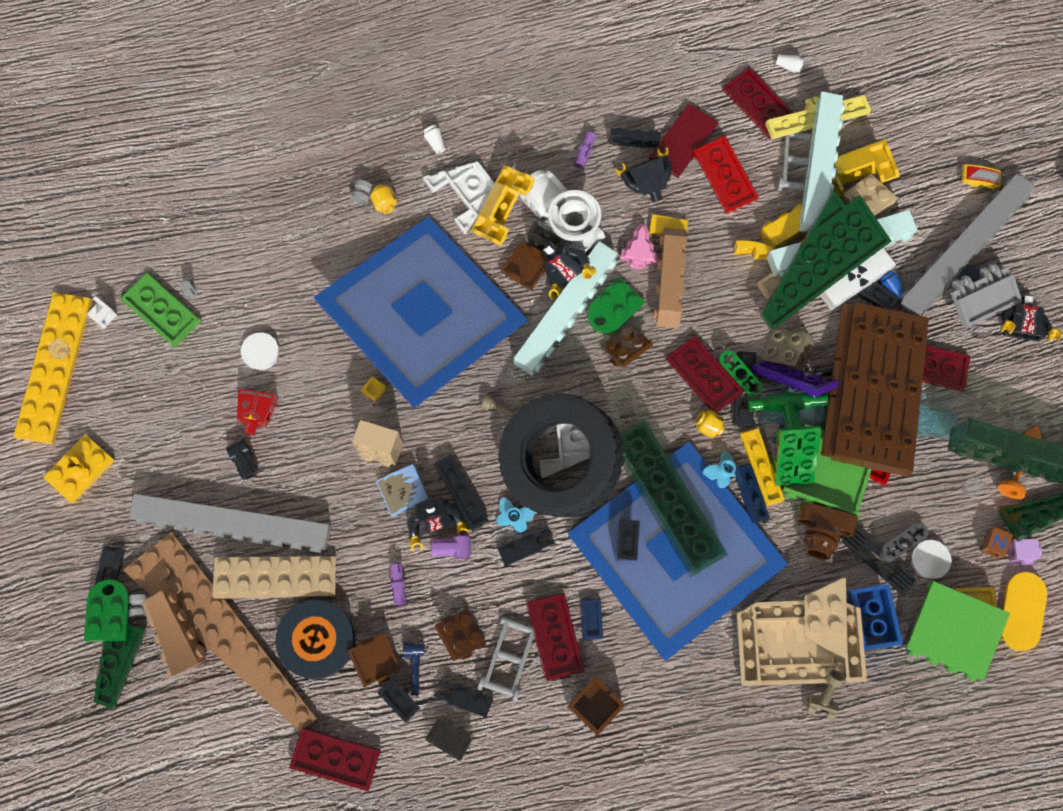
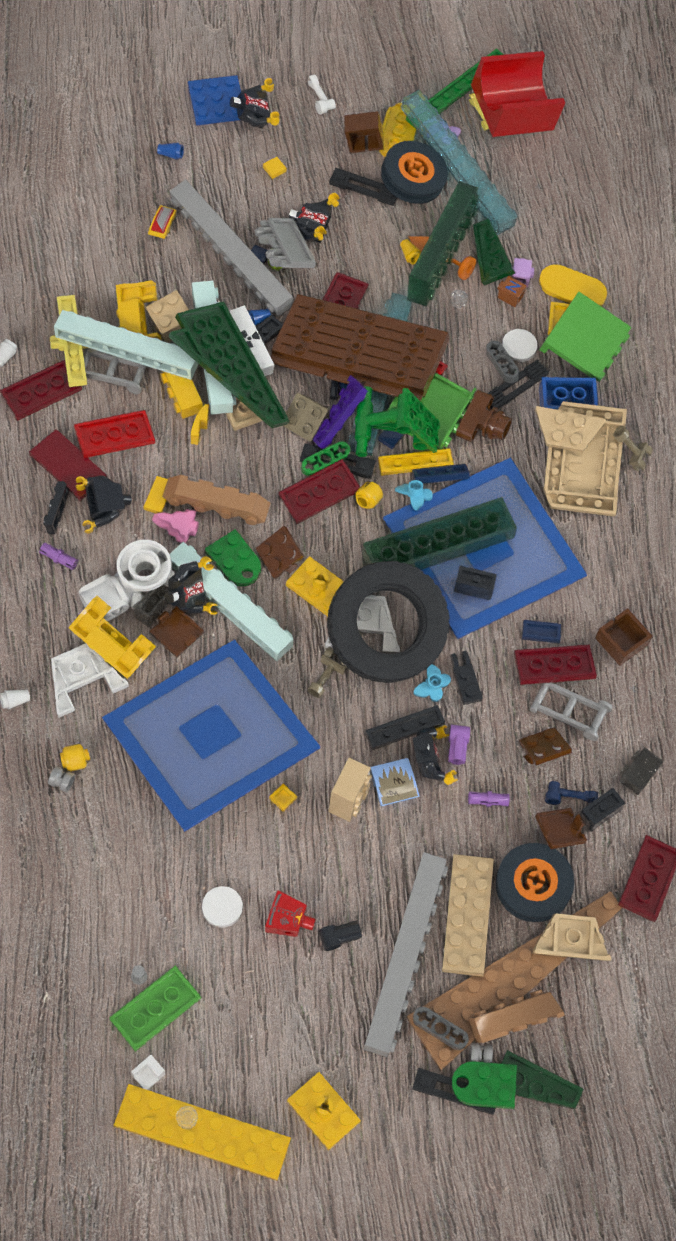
camera: 85 degrees left, 10 degrees down
black hinge [434,680,494,718] -> none
none -> yellow plate [286,556,344,617]
none -> yellow cone [400,239,422,265]
none -> dark grey beam [413,1007,469,1050]
none -> tan wing [532,913,611,961]

